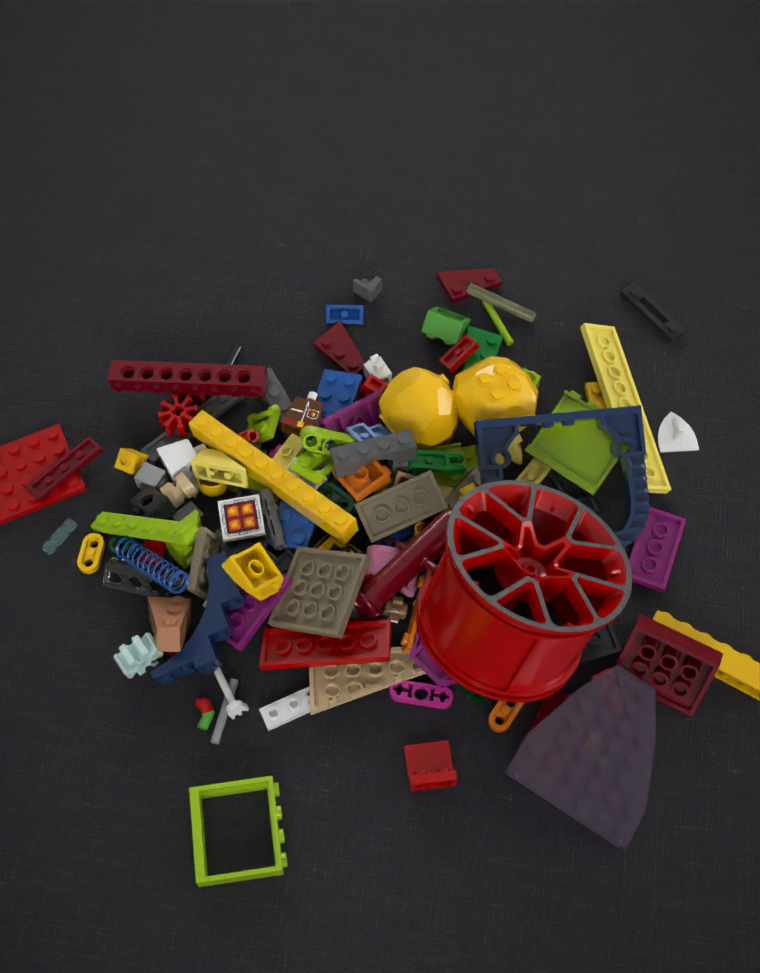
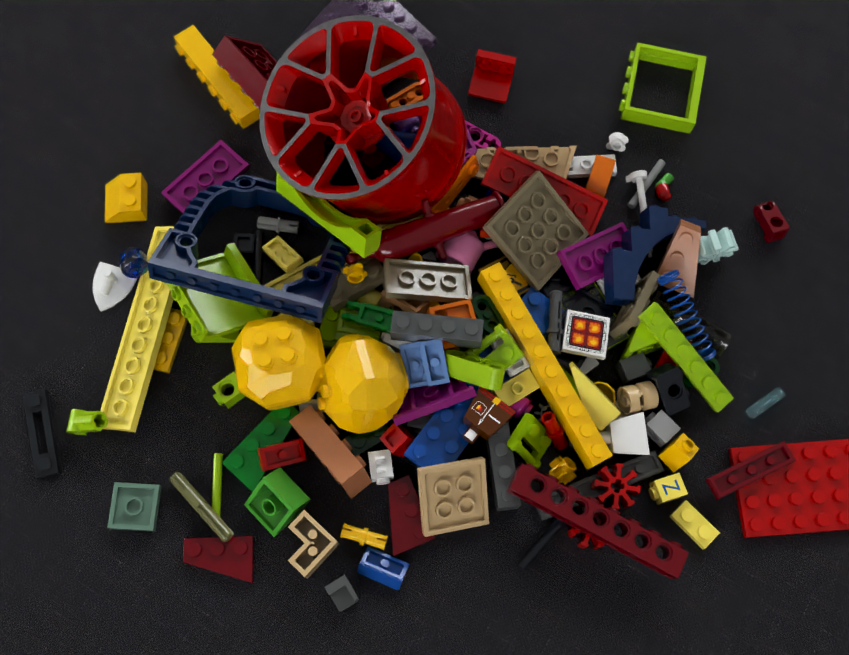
camera: 160 degrees left, 10 degrees up
yellow plate [77,533,105,574] -> none
yellow slope [221,542,284,601] -> none
none -> lime piece [66,409,108,435]
none -> yellow slope [105,173,147,223]
none -> sand green plate [107,482,162,532]
none -> clear blue head [119,247,148,278]
none -> tan brick [288,510,339,579]
none -> nougat wedge [289,405,372,499]
none -> yellow pin [340,523,388,550]
none -> tan plate [417,457,489,537]
none -> yellow gear [549,456,577,485]
none -> orange slope [585,154,616,198]
none -> white plate [606,132,629,152]
none -> light yellow brick [649,473,688,505]
none -> light yellow plate [669,500,720,550]
none -> dark red leg [753,201,790,243]

